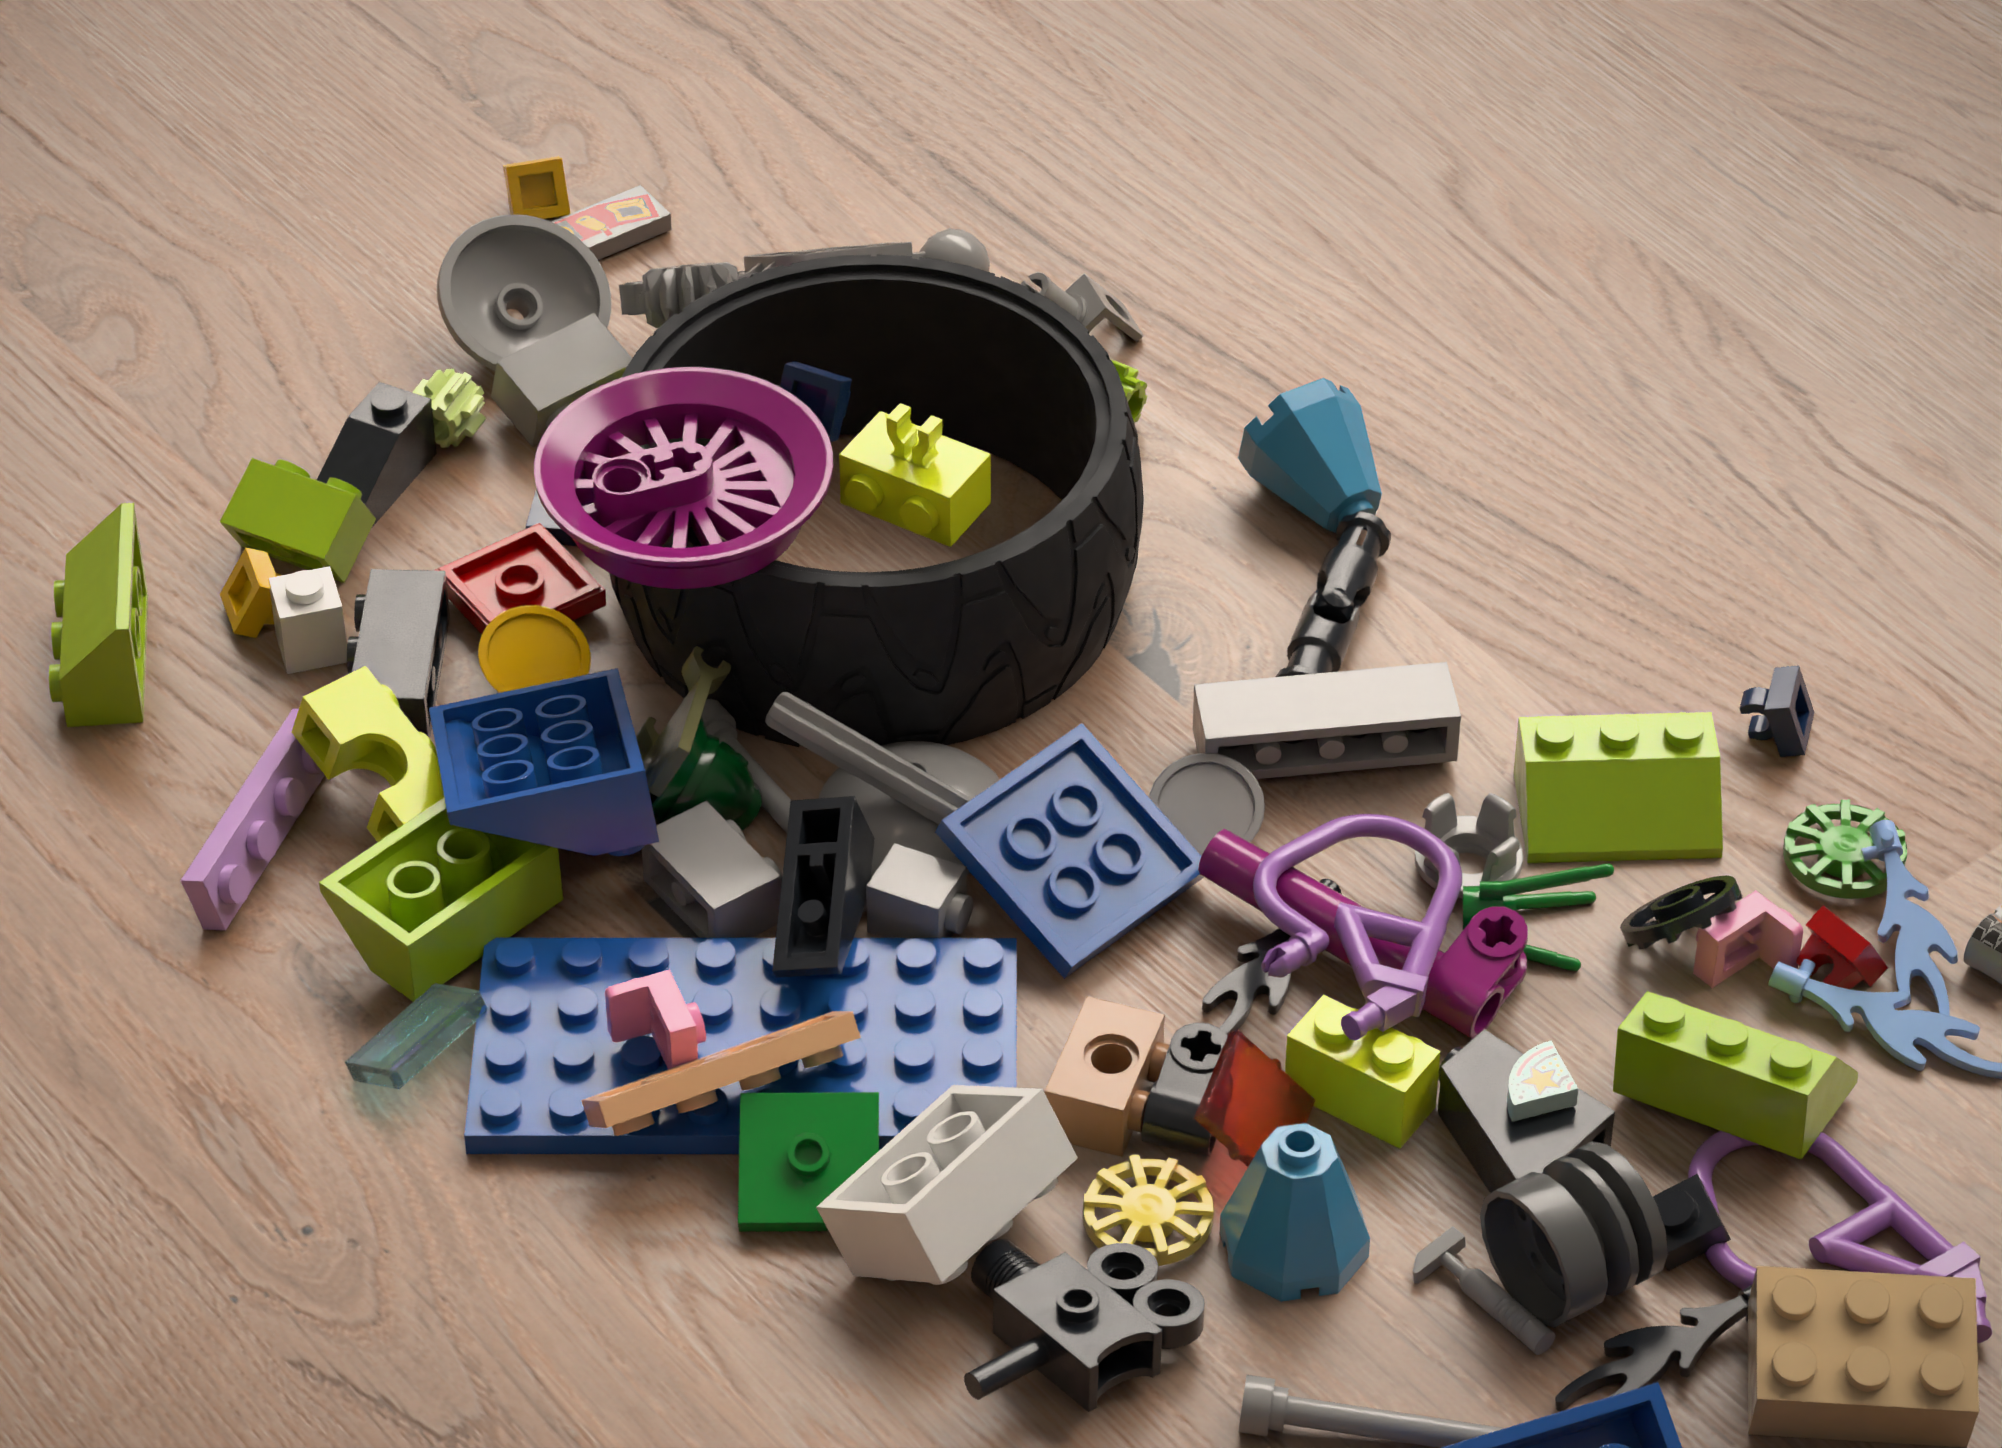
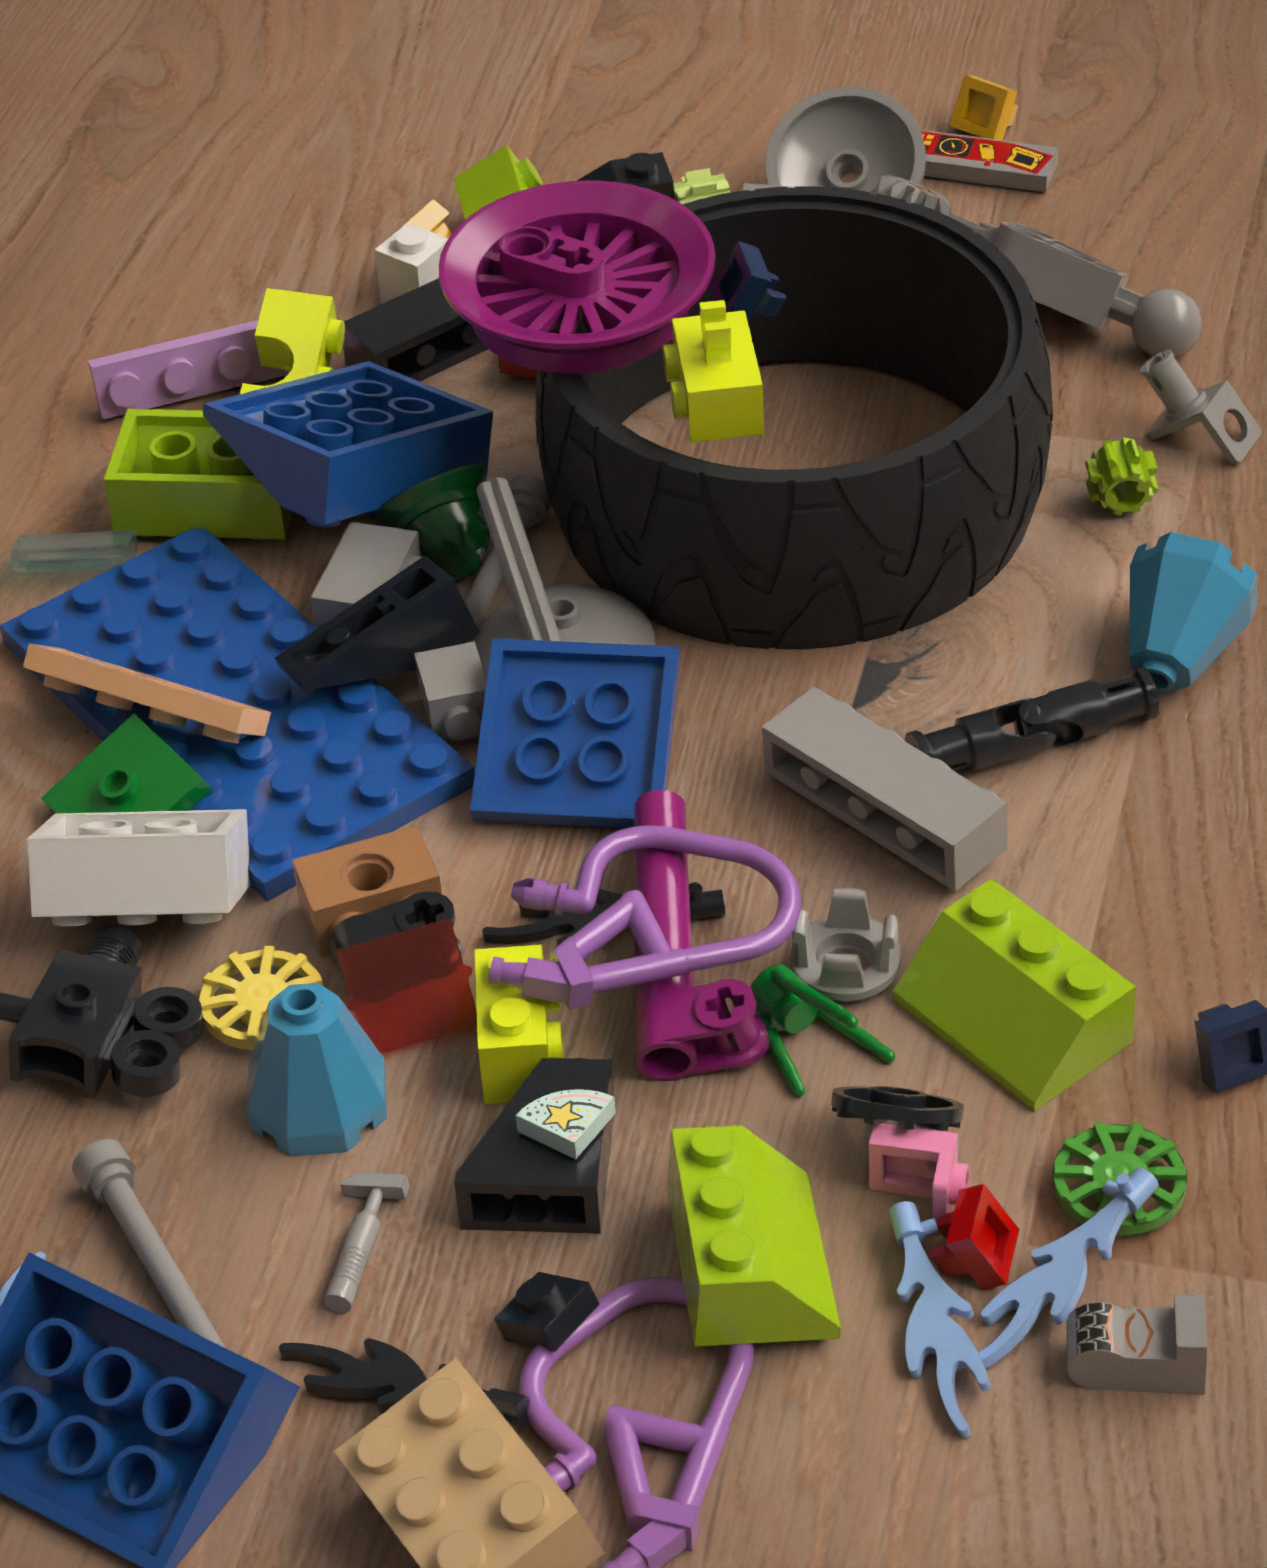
camera: 55 degrees right, 0 degrees up
lime slope [49,503,148,727] -> none
yellow piece [478,605,591,693] -> none
bright pink bracket [605,970,706,1069] -> none
olive flag [636,646,731,797] -> none
light grey piece [1149,753,1265,856] -> none
dark grey wheel [1480,1141,1668,1328] -> none

